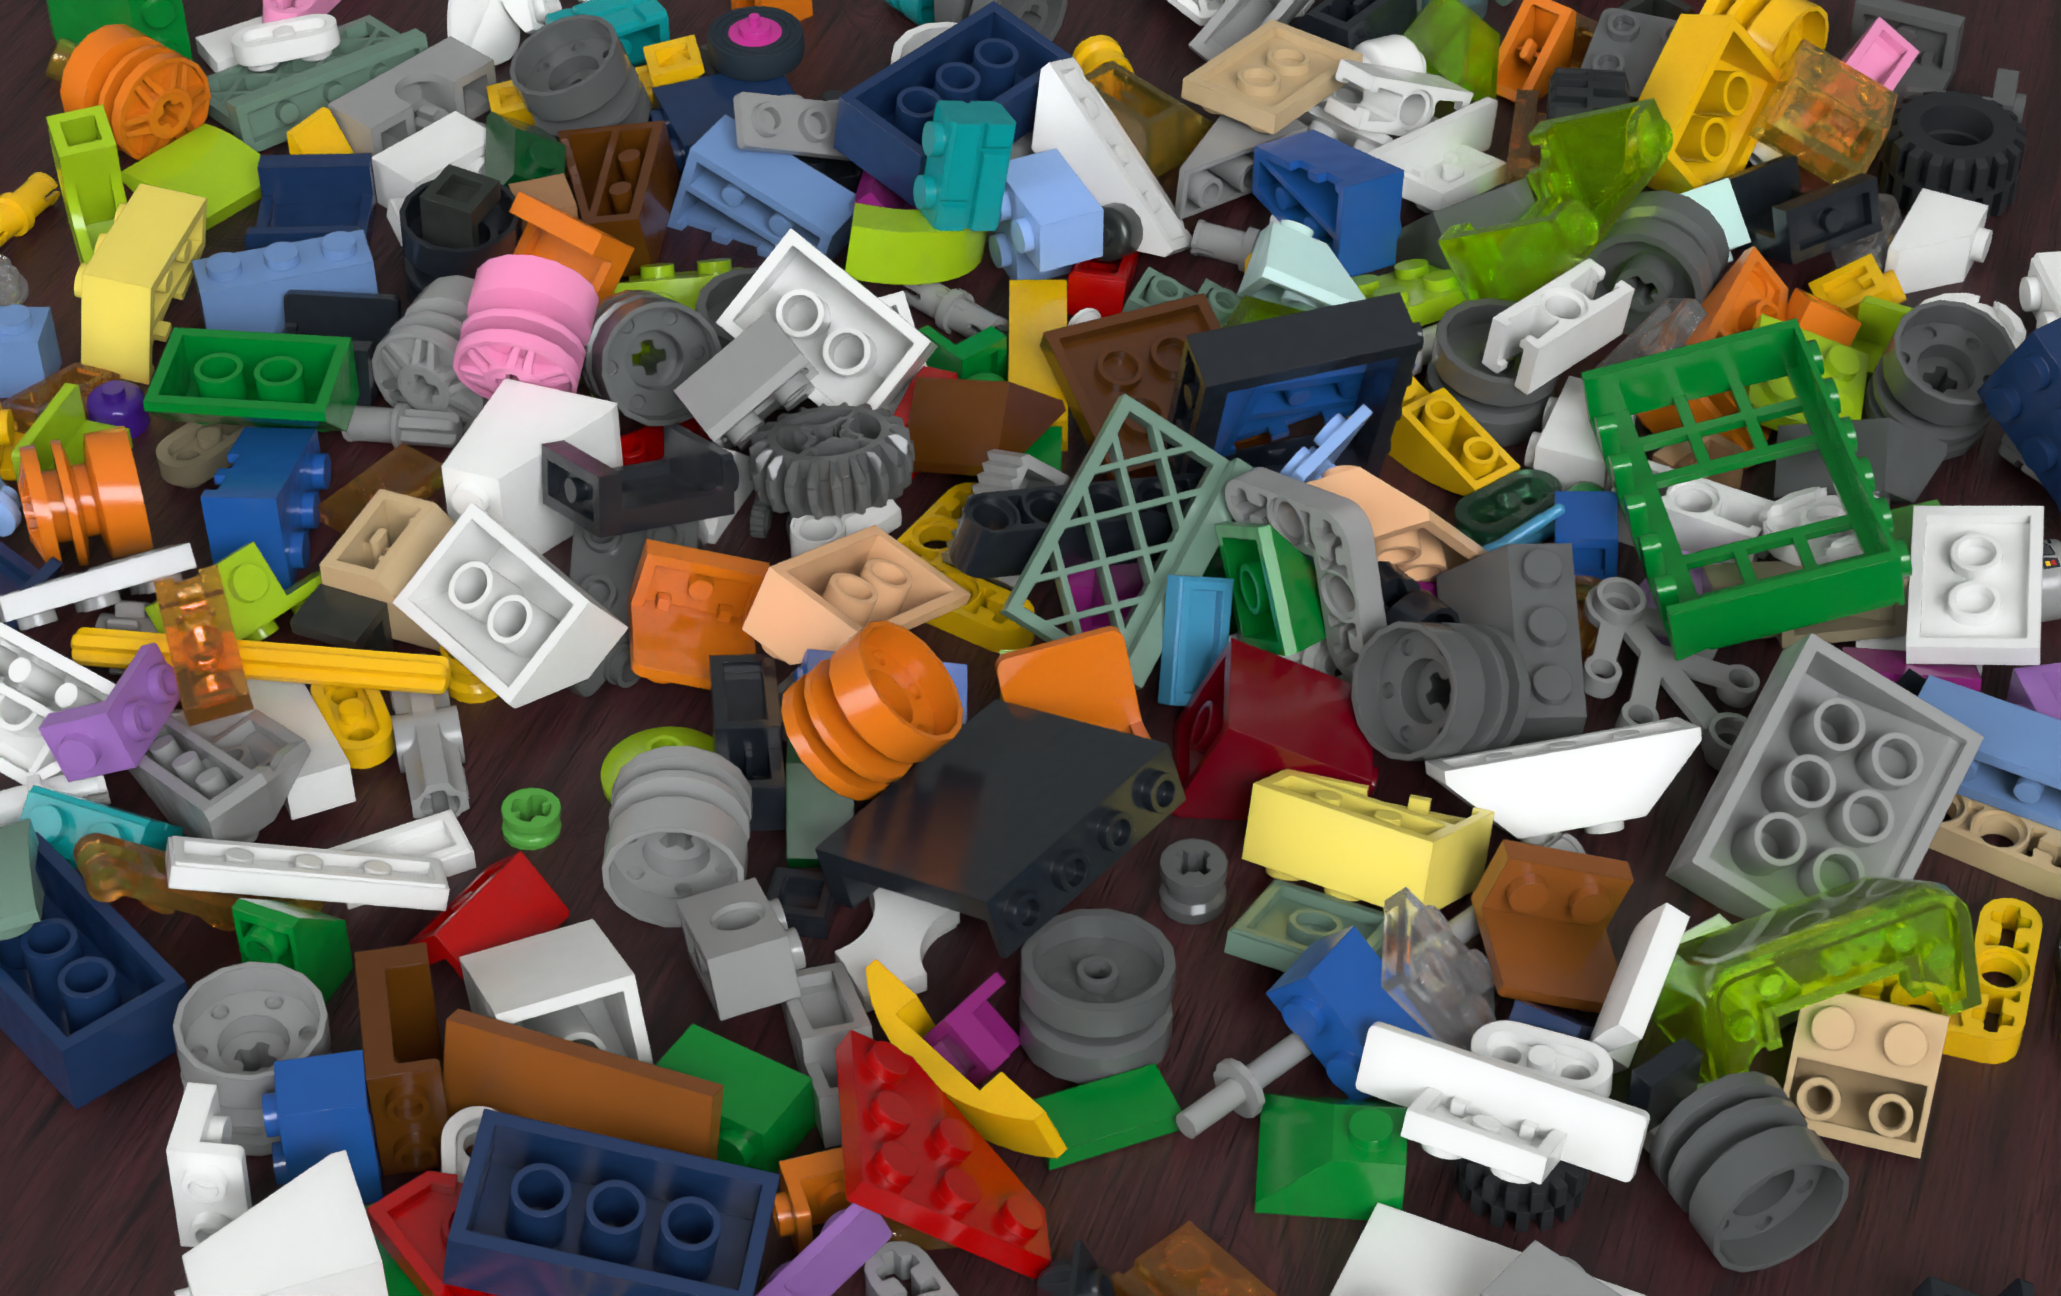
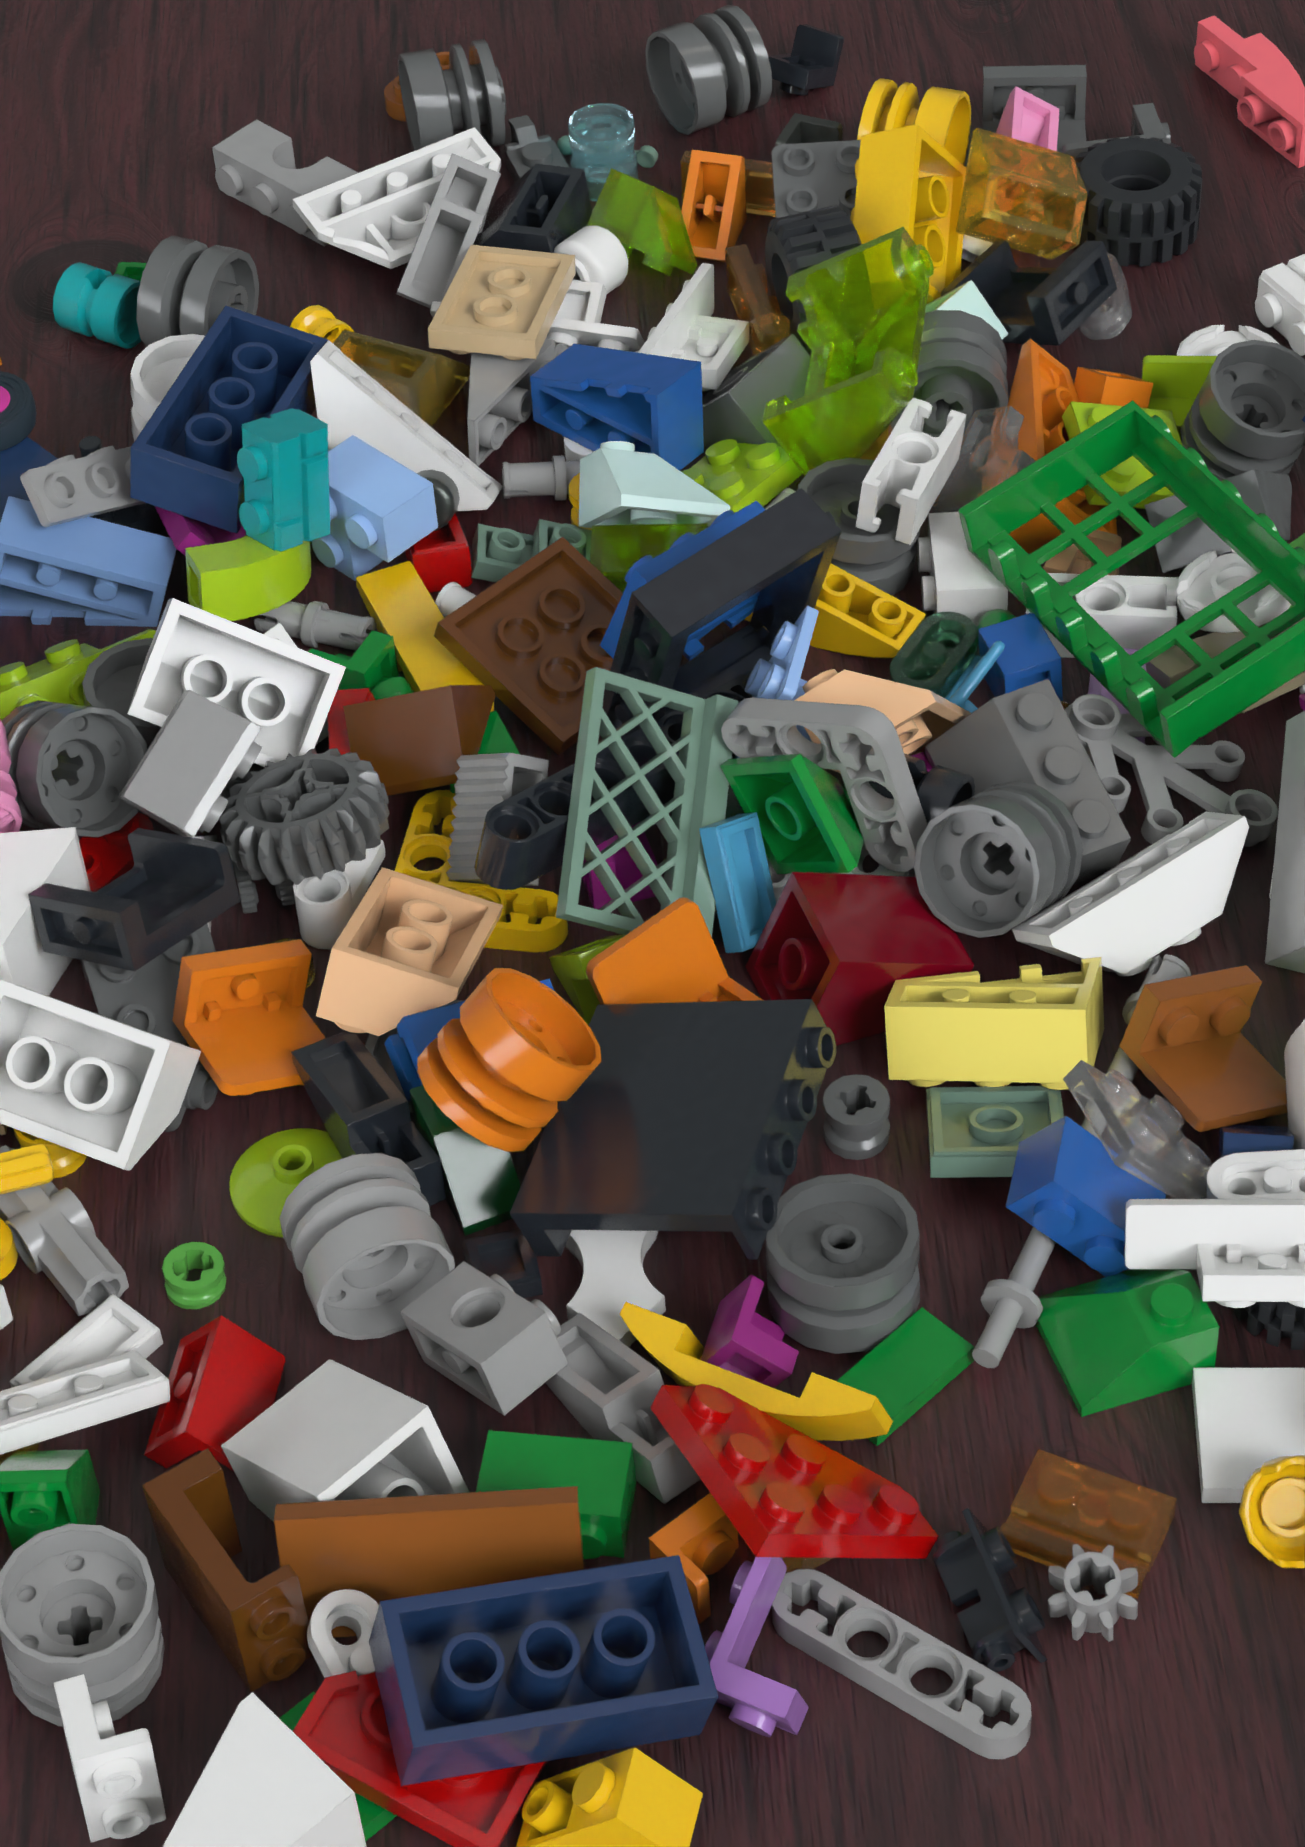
camera: 20 degrees left, 5 degrees up
blue brick [262,1050,384,1204] -> none
white piece [1324,59,1474,136] -> none
yellow bracket [1808,253,1907,318] -> none
white slope [1884,188,1993,294] -> none

